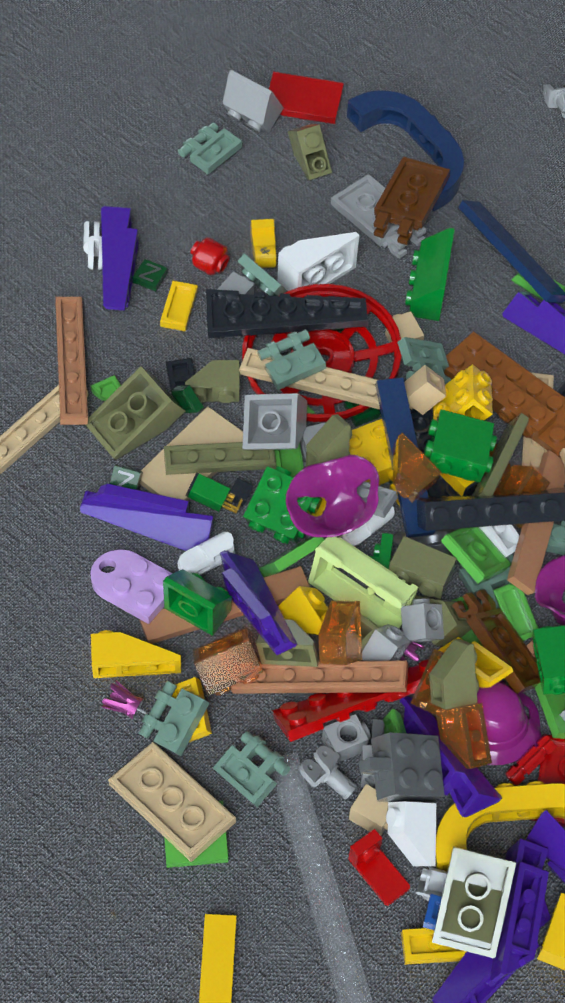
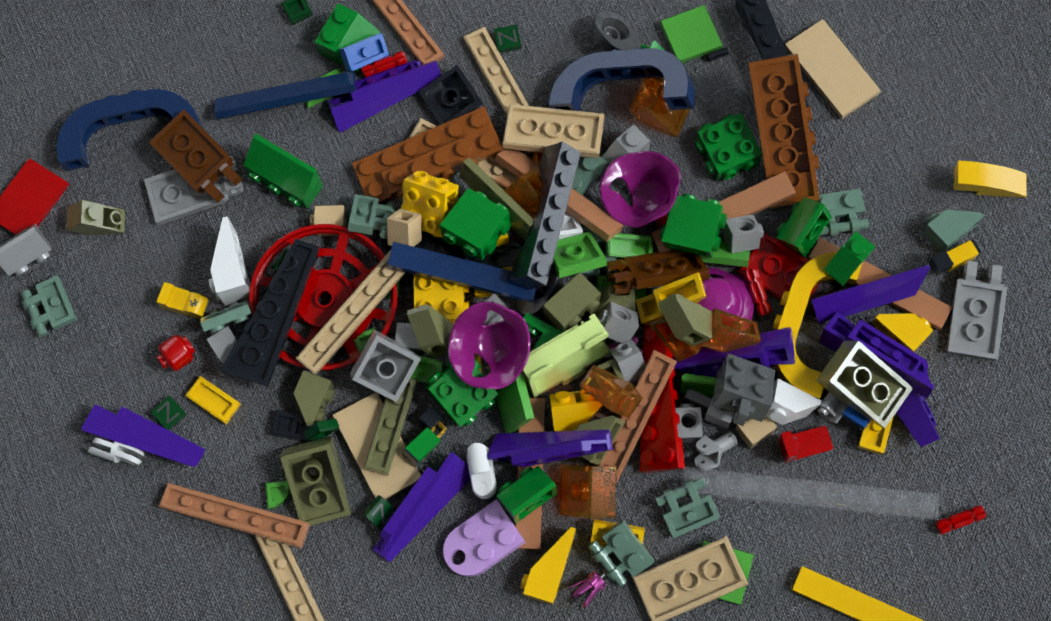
camera: 60 degrees left, 15 degrees up
sand green plate [257,330,326,390] -> none
clear orange slope [393,432,442,503] -> none

